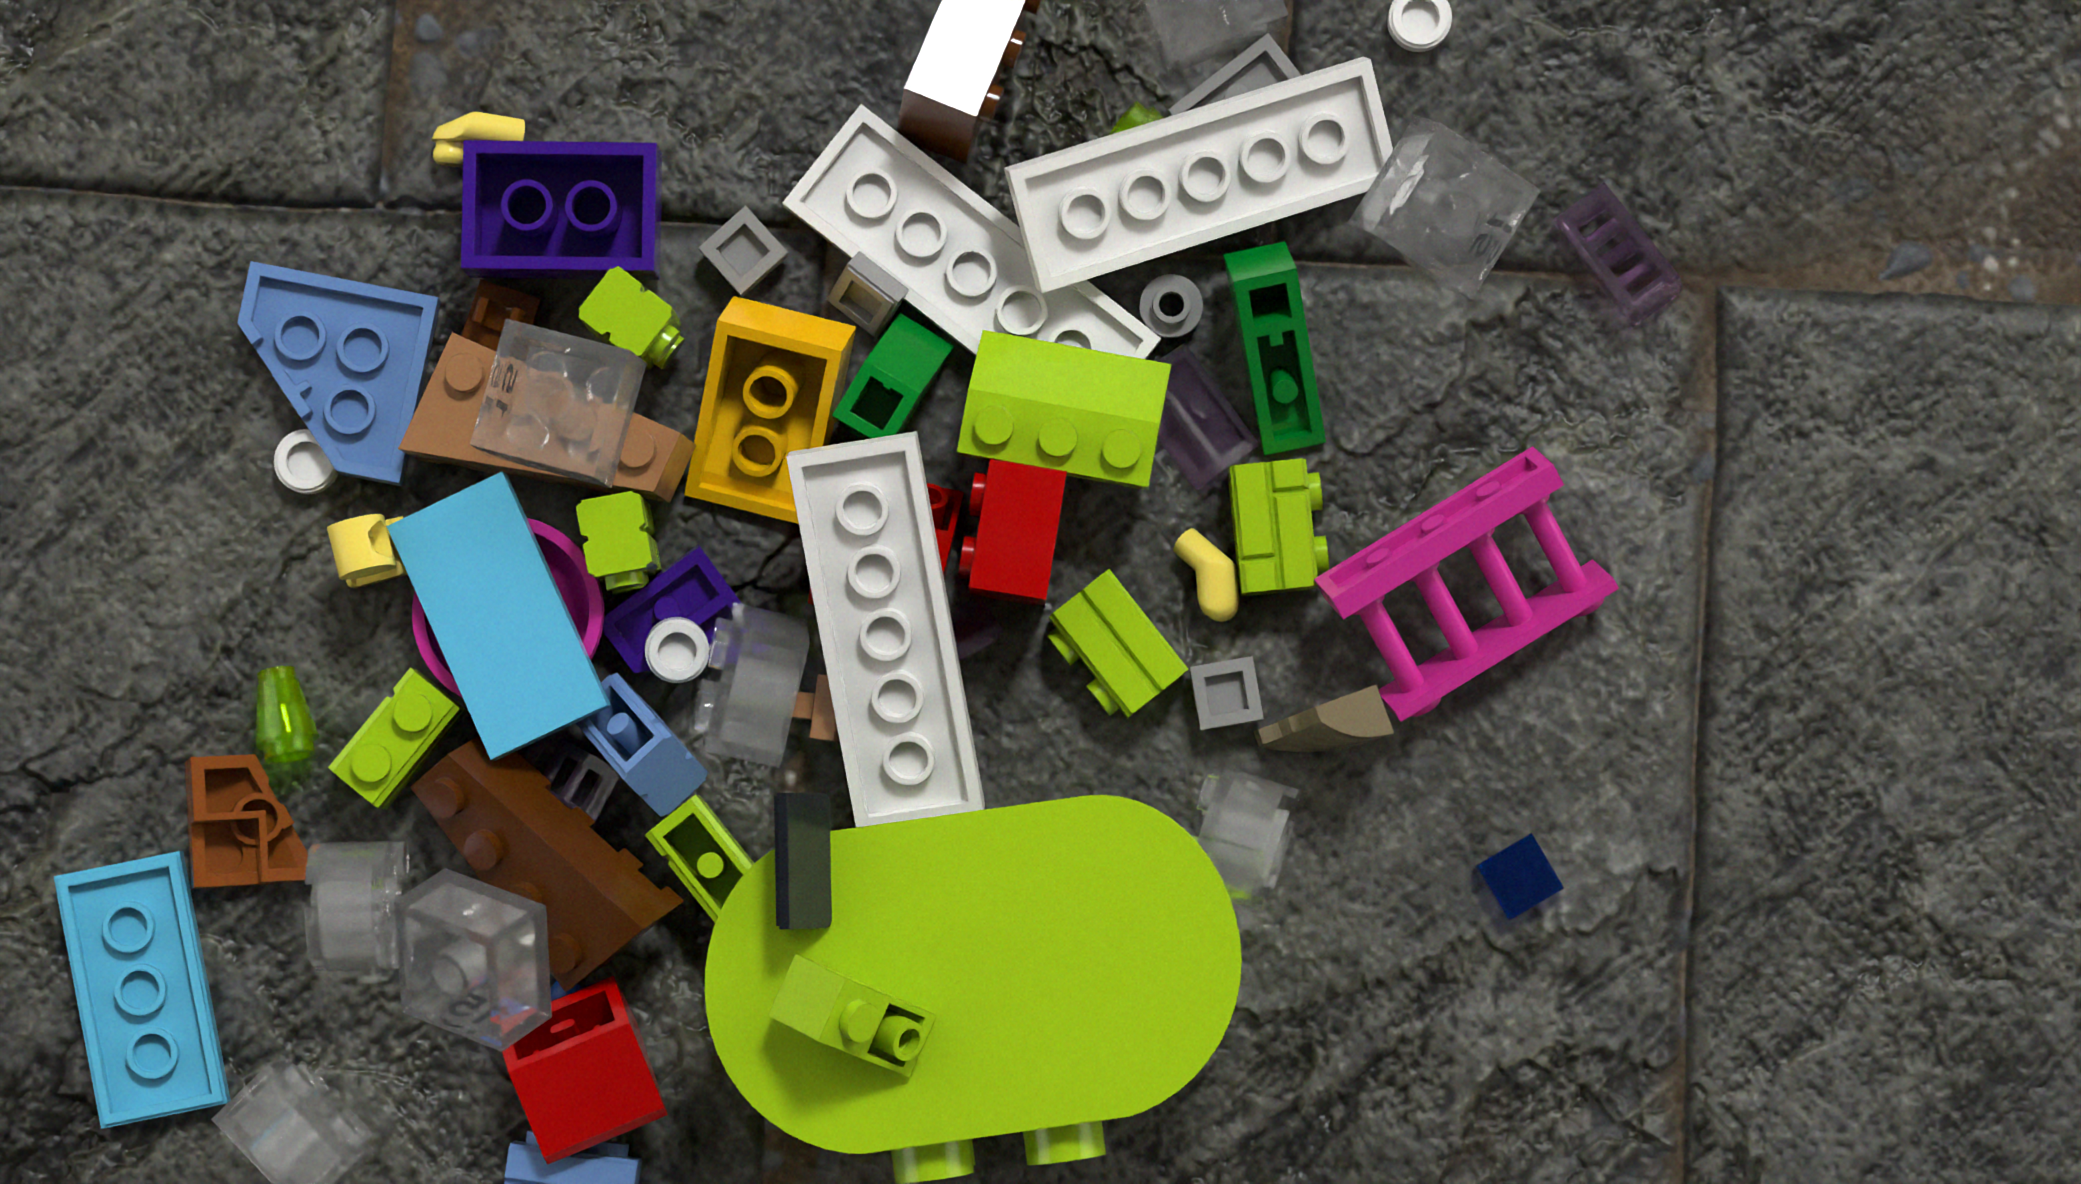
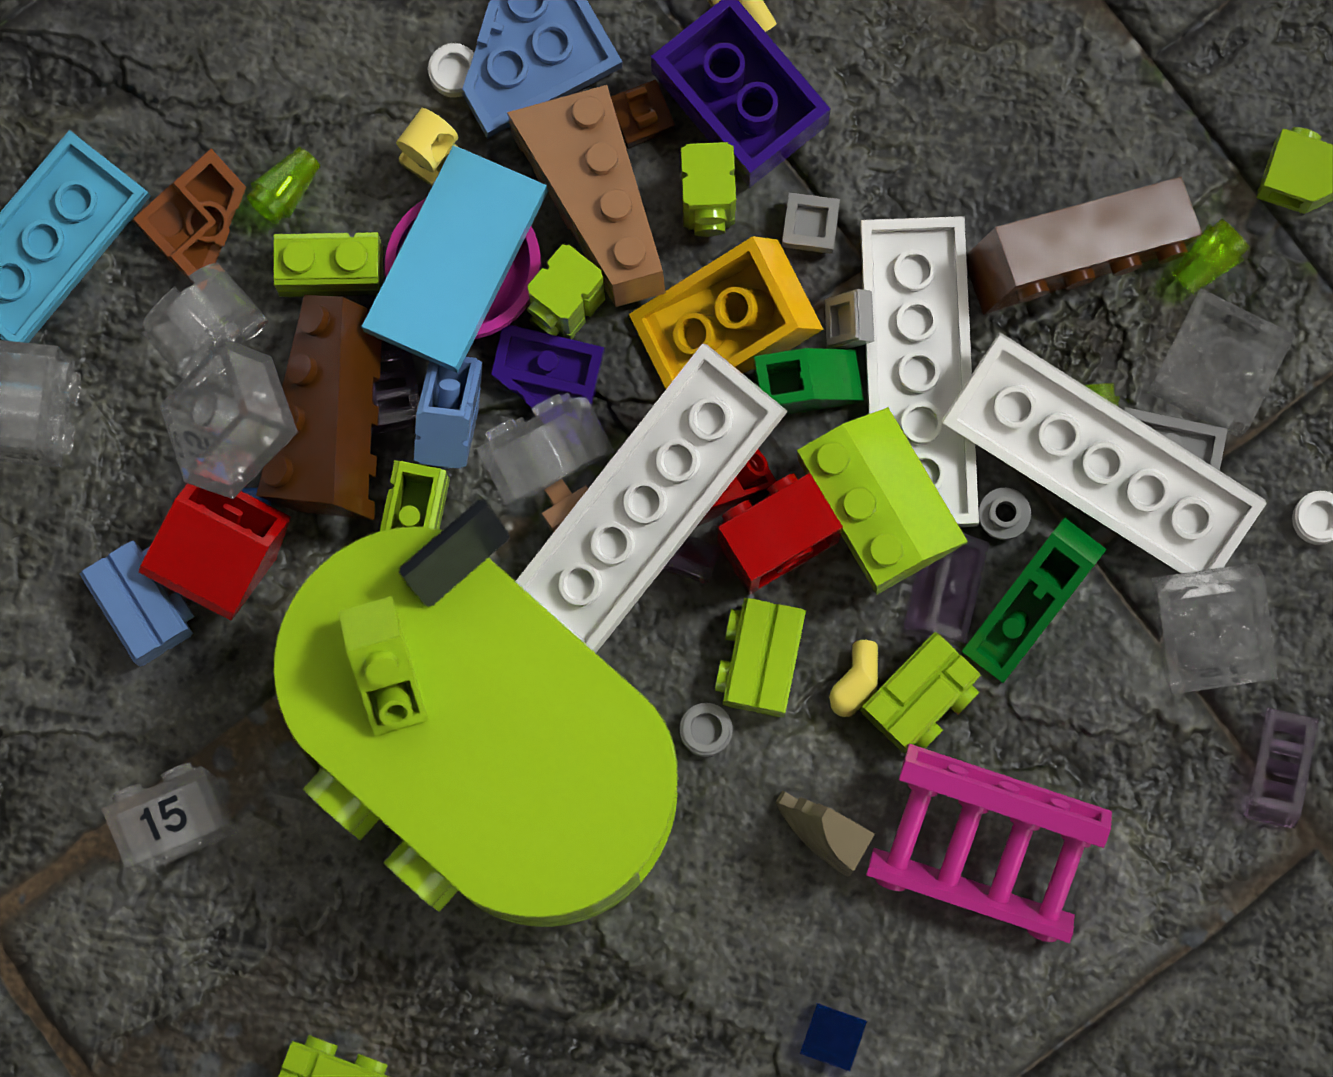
camera: 55 degrees right, 5 degrees down
clear brick [470,319,647,488] -> none
white tile [644,617,709,683] -> none
light grey plate [1189,656,1264,731] -> none
clear brick [1190,767,1301,913] -> none
none -> light grey tile [680,703,733,757]

